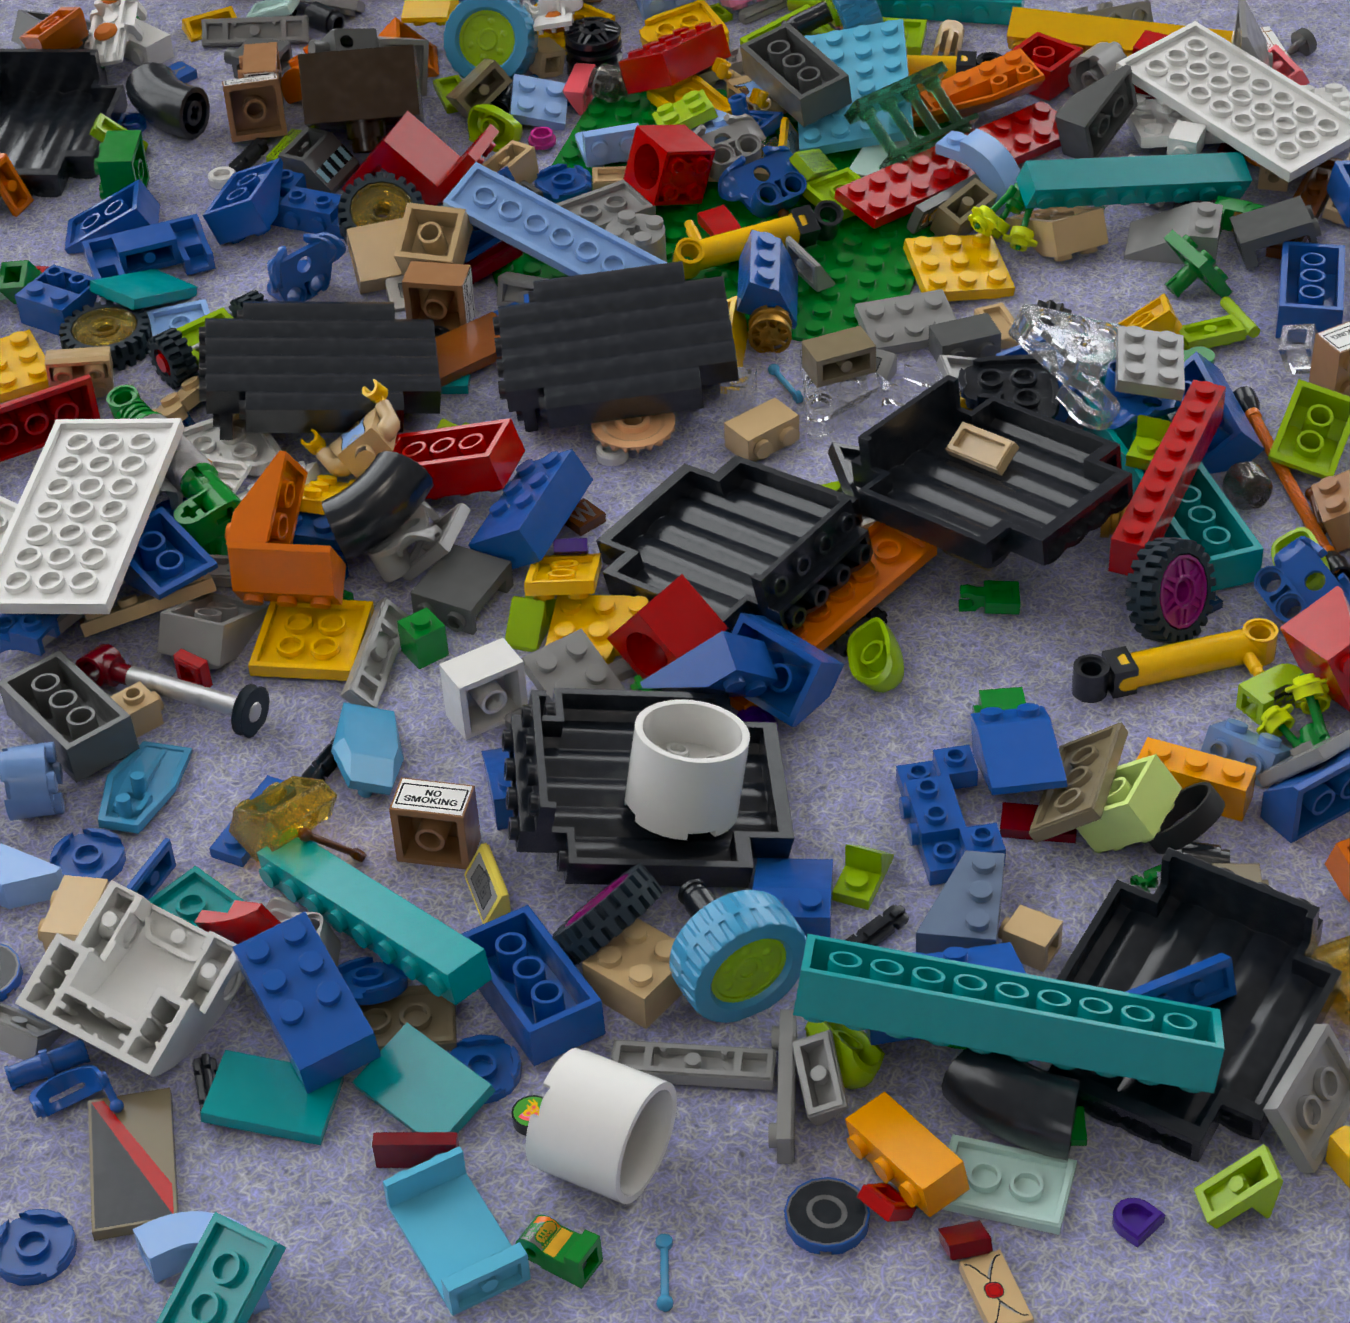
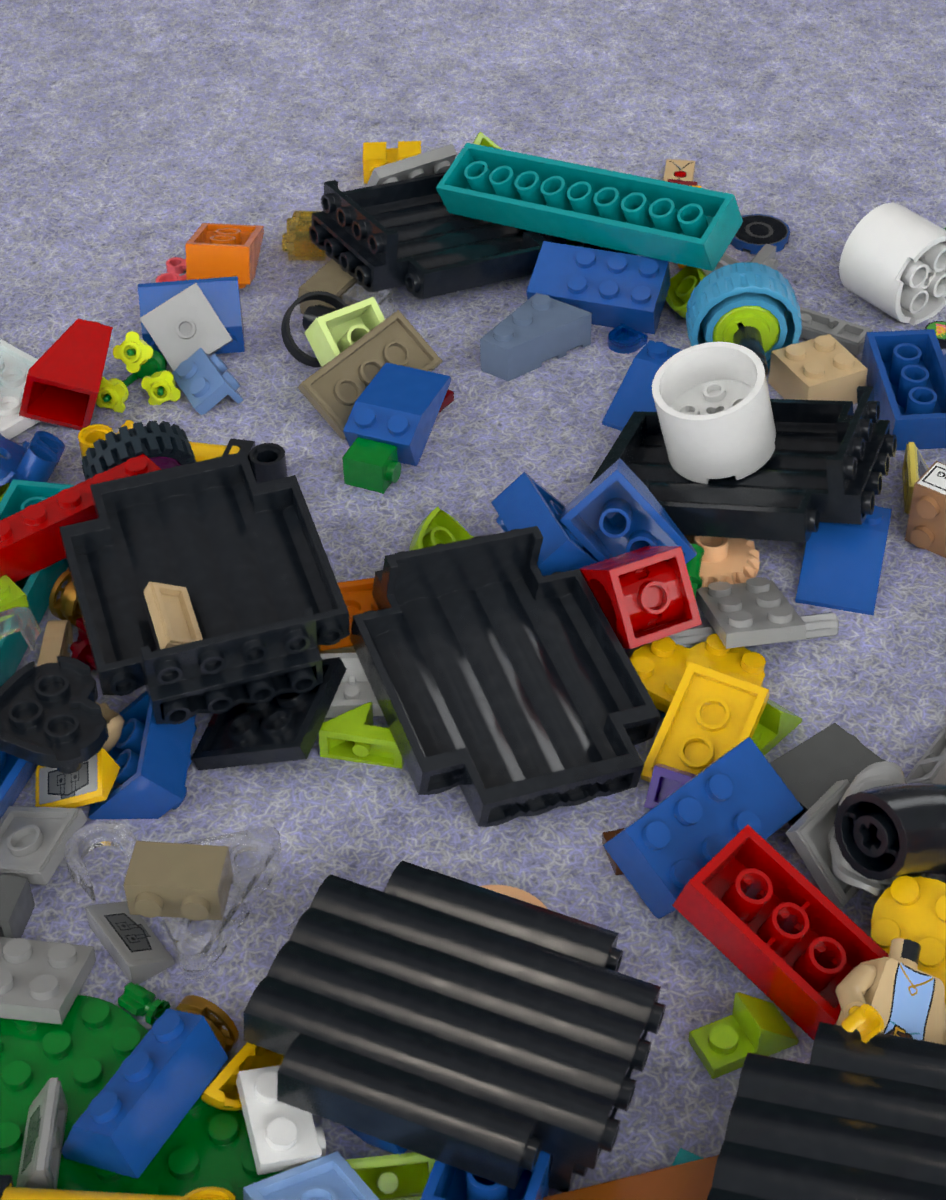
camera: 155 degrees left, 0 degrees up
green brick [397,607,449,669] -> none
white brick [439,638,528,740] -> none
black wheel [552,863,664,965] -> none
tan brick [724,397,800,462] -> none
dark azure hinge [768,364,803,404] -> none
lime slope [832,844,894,910] -> none
black axle [846,905,909,946] -> none
blue bracket [896,744,1006,886] -> none
tan brick [998,904,1063,972] -> none
blue plate [1126,953,1237,1007] -> none
light orange brick [1136,737,1257,822] -> none
lime leg [1236,663,1303,726] -> none

